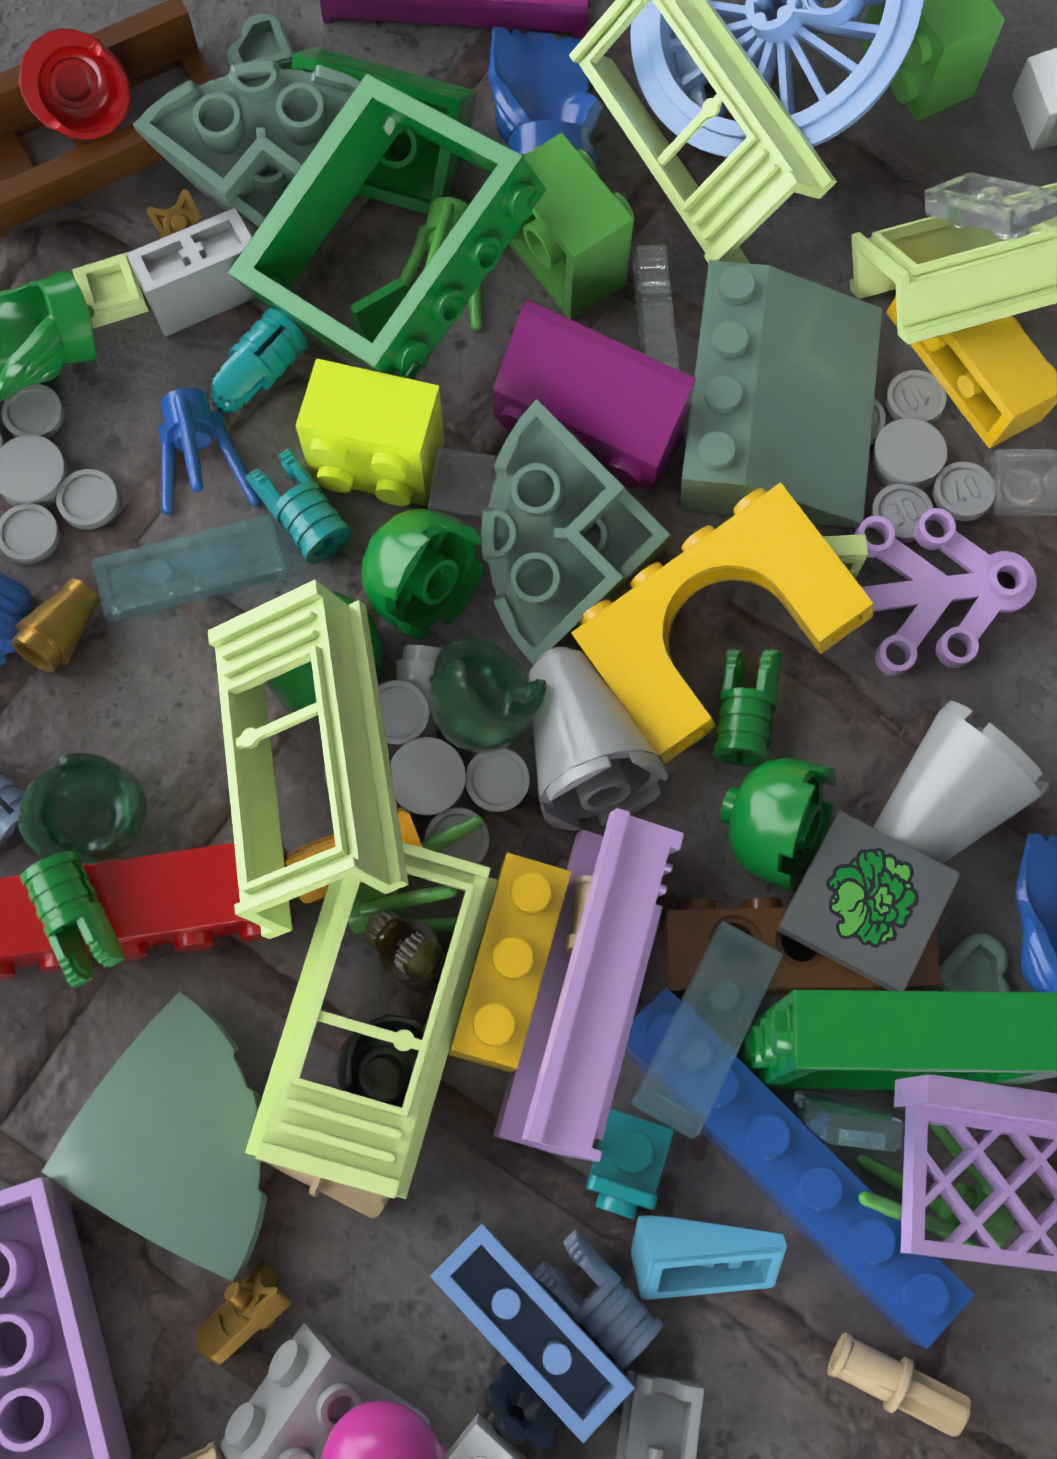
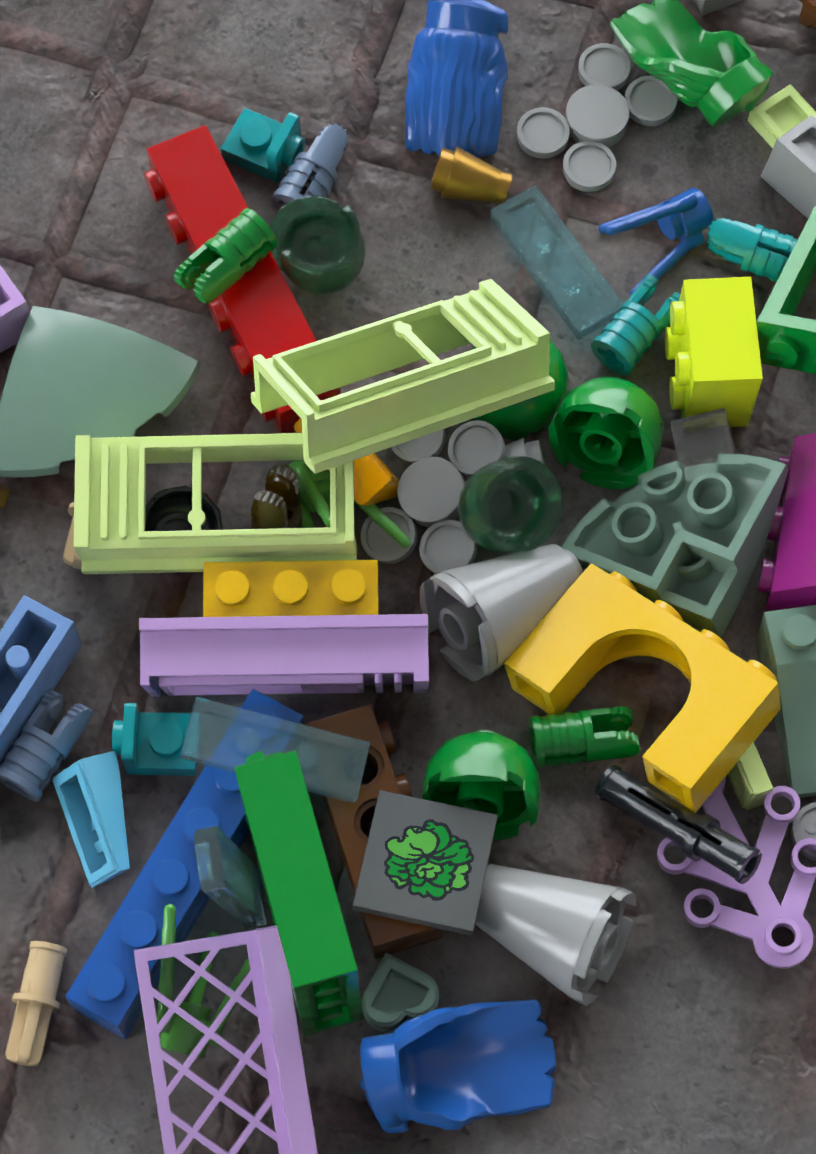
camera: 75 degrees right, 5 degrees down
none -> black pin [595,765,762,884]

